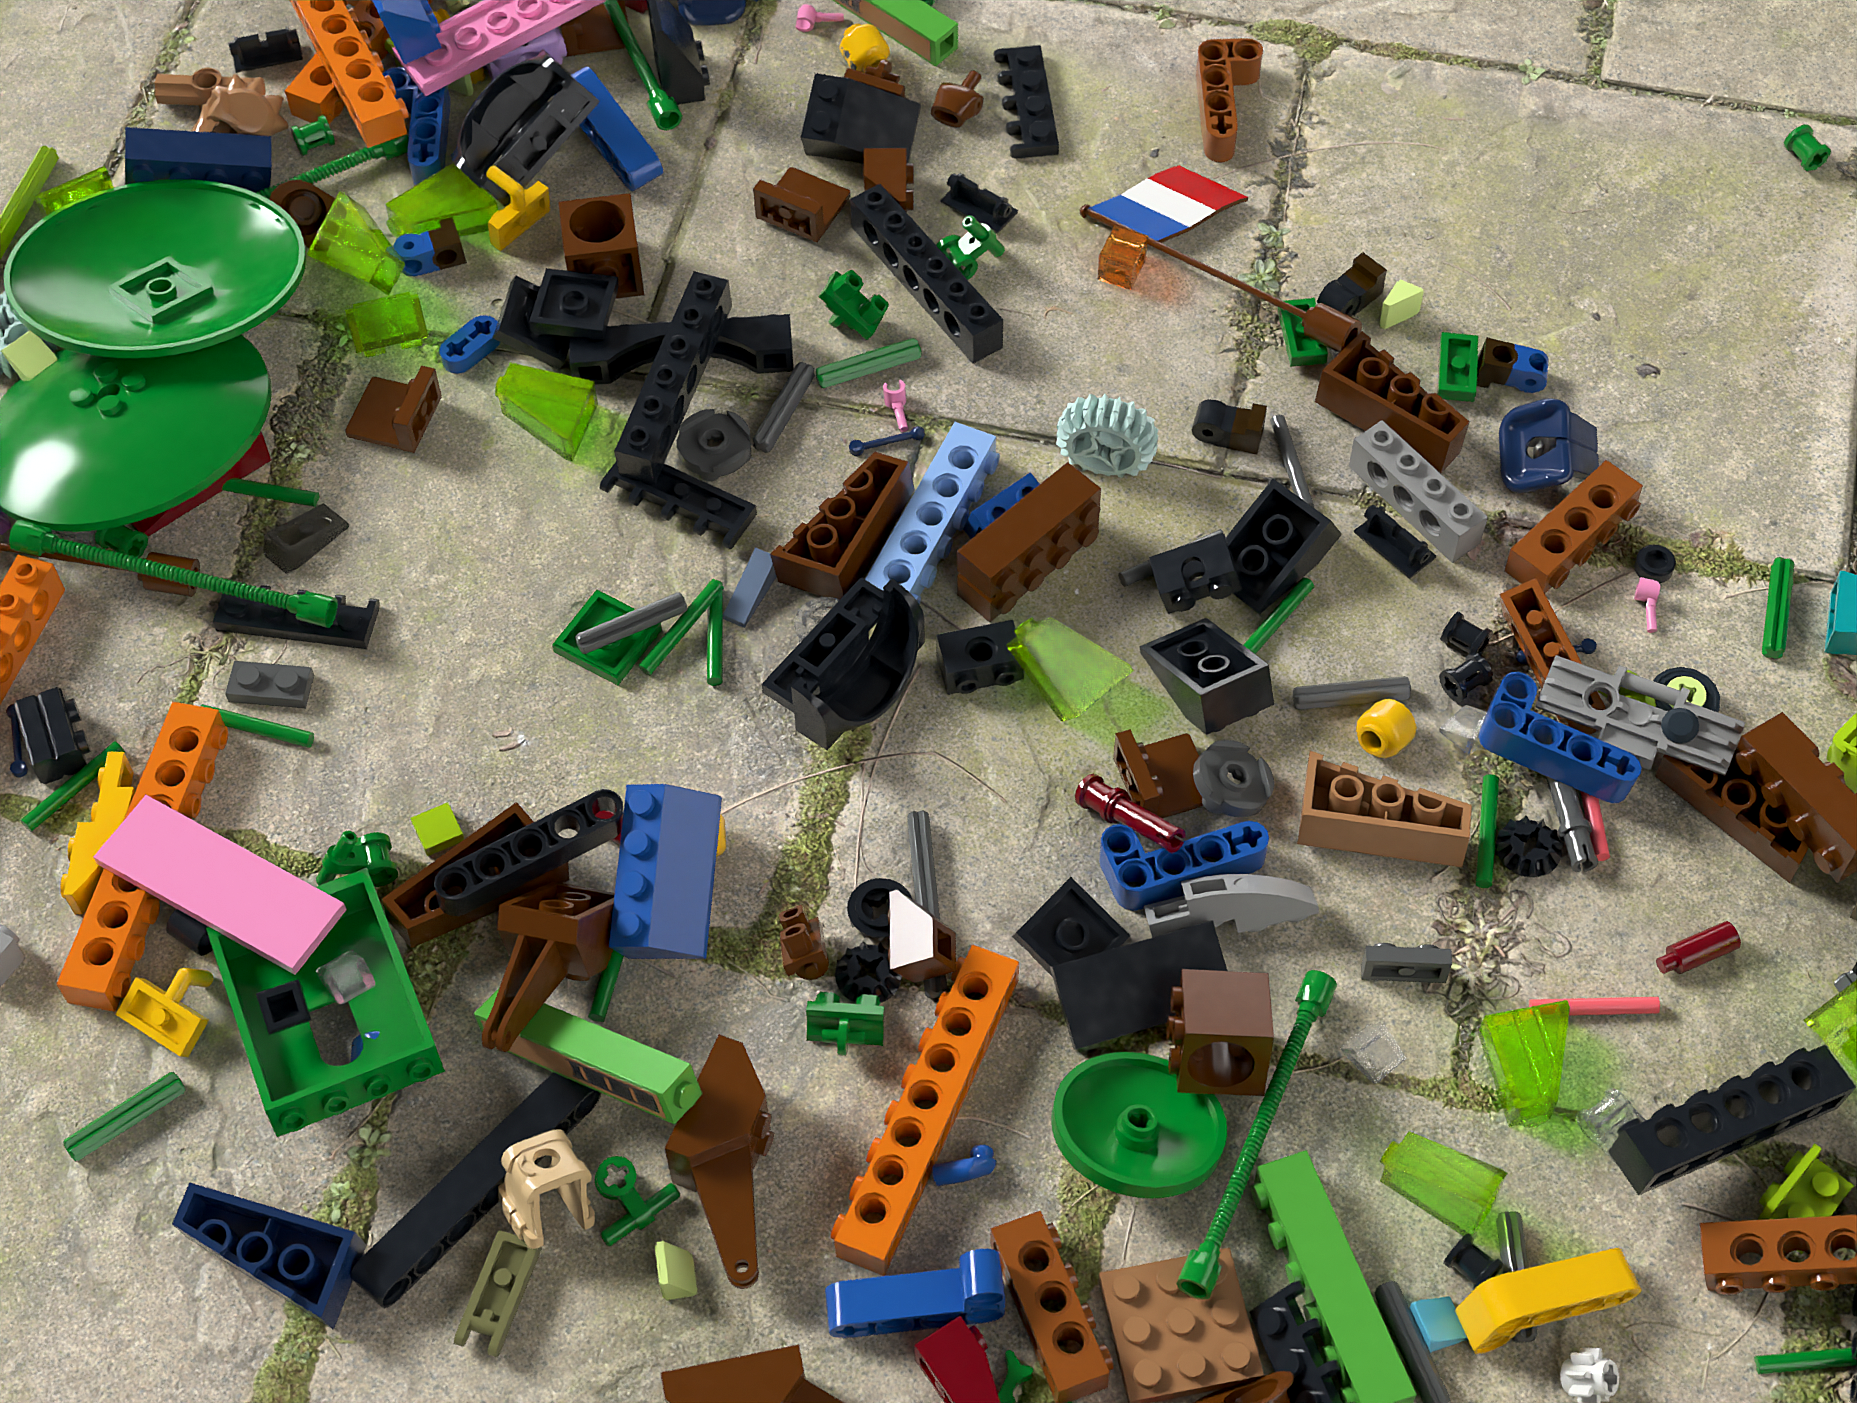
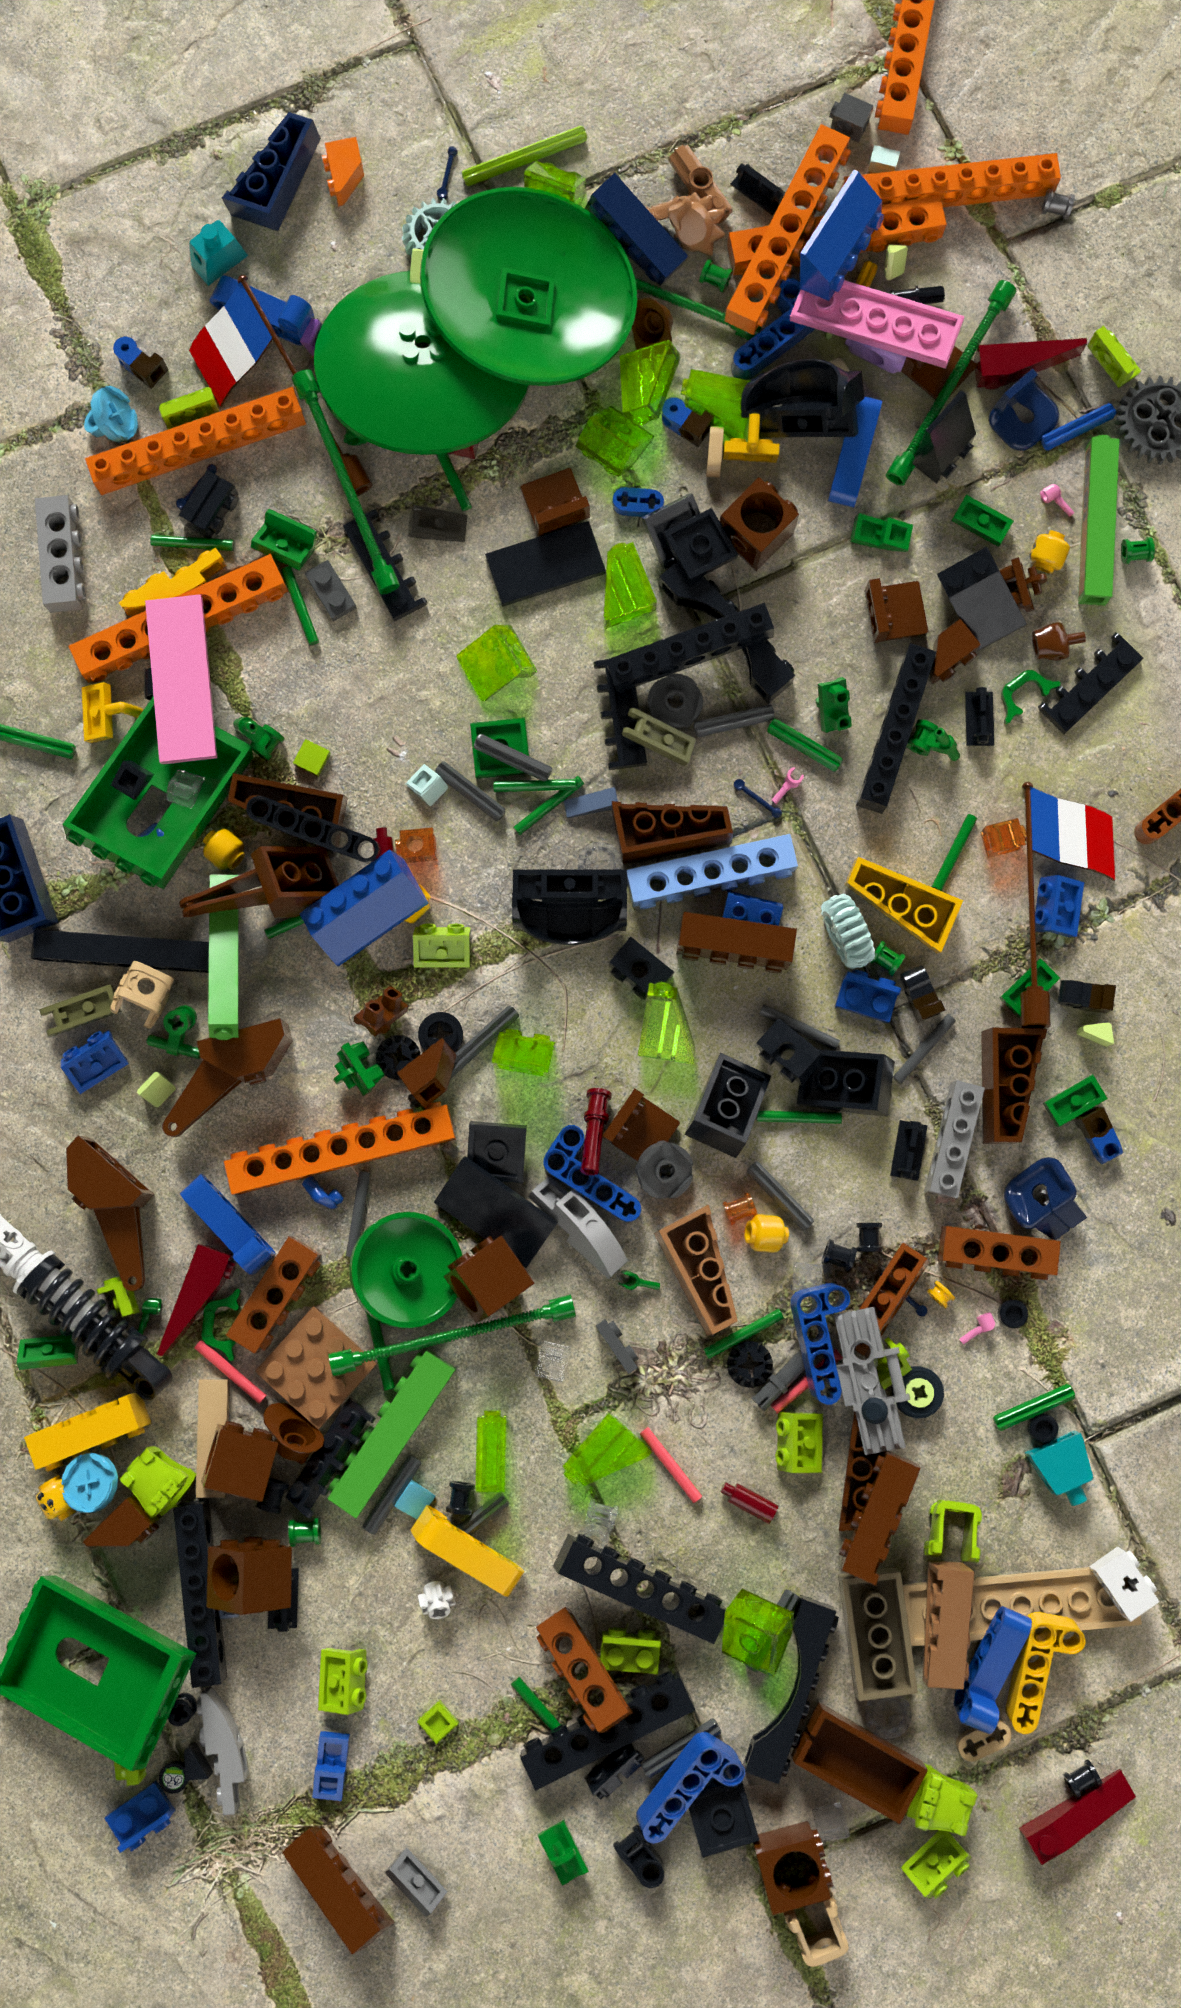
camera: 50 degrees right, 25 degrees up
none -> blue bracket [61,1030,129,1094]
none -> yellow head [203,829,245,870]
none -> green bracket [251,509,317,571]
none -> dark grey bar [346,1171,371,1257]
none -> green bar [365,1311,395,1391]
none -> clear orange brick [395,827,437,863]
none -> light aqua slope [406,764,448,806]
none -> lime bracket [413,923,471,968]
none -> dark grey axle [435,761,506,821]
none -> clear neon green bracket [456,625,538,701]
none -> black tile [485,521,606,607]
none -> clear neon green slope [491,1029,555,1078]
none -> green hand [618,1270,660,1290]
none -> olive hinge [622,708,696,766]
none -> tan beam [706,426,724,478]
none -> clear orange bush [722,1192,758,1226]
none -> lime bracket [775,1412,823,1473]
none -> blue bracket [834,969,901,1023]
none -> yellow wedge [844,857,963,953]
none -> green slope [850,513,913,552]
none -> green bush [870,941,906,976]
none -> yellow bush [927,1281,956,1309]
none -> green bar [931,814,977,891]
none -> green plate [951,494,1014,547]
none -> green helmet [1001,670,1061,724]
none -> black tile [1027,1413,1058,1443]
none -> blue bracket [1035,875,1084,938]

